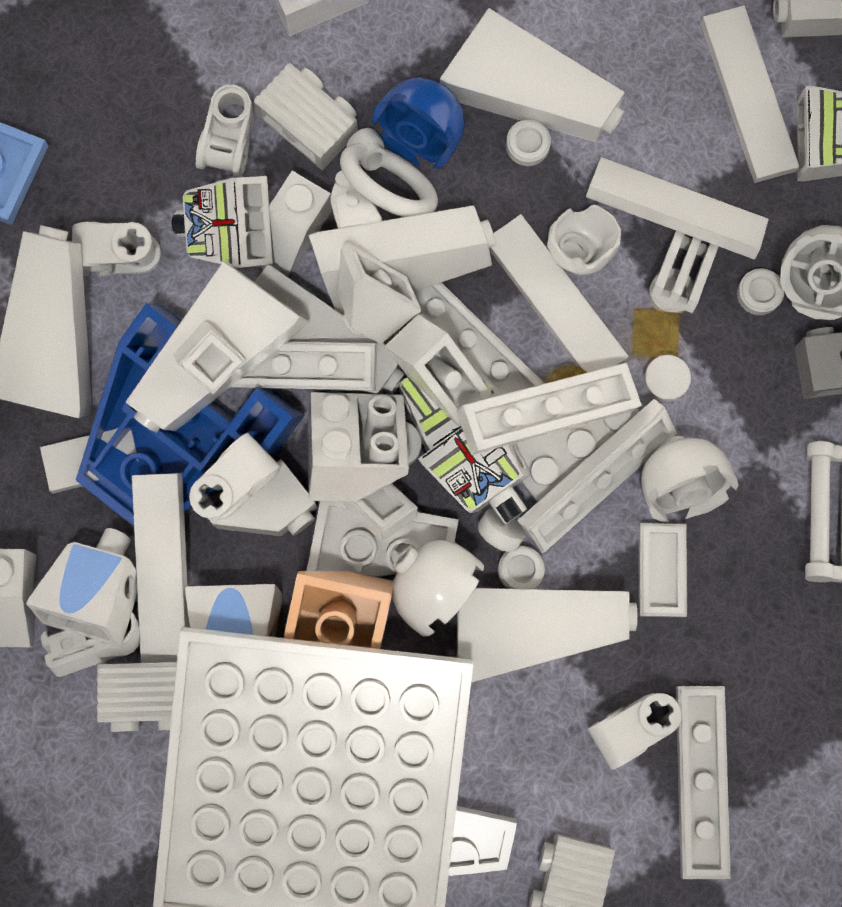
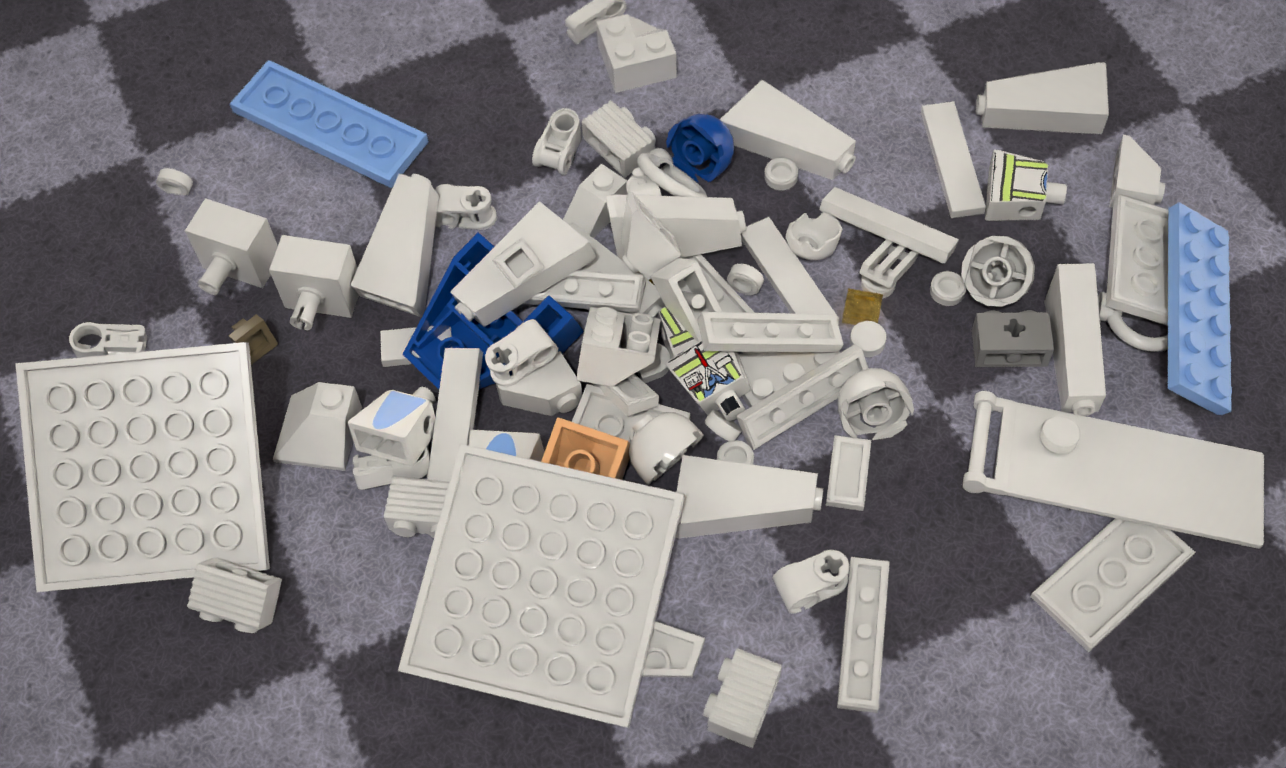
camera: 15 degrees right, 20 degrees down
white torso [171,176,273,268] -> none
none -> white tile [727,264,764,295]

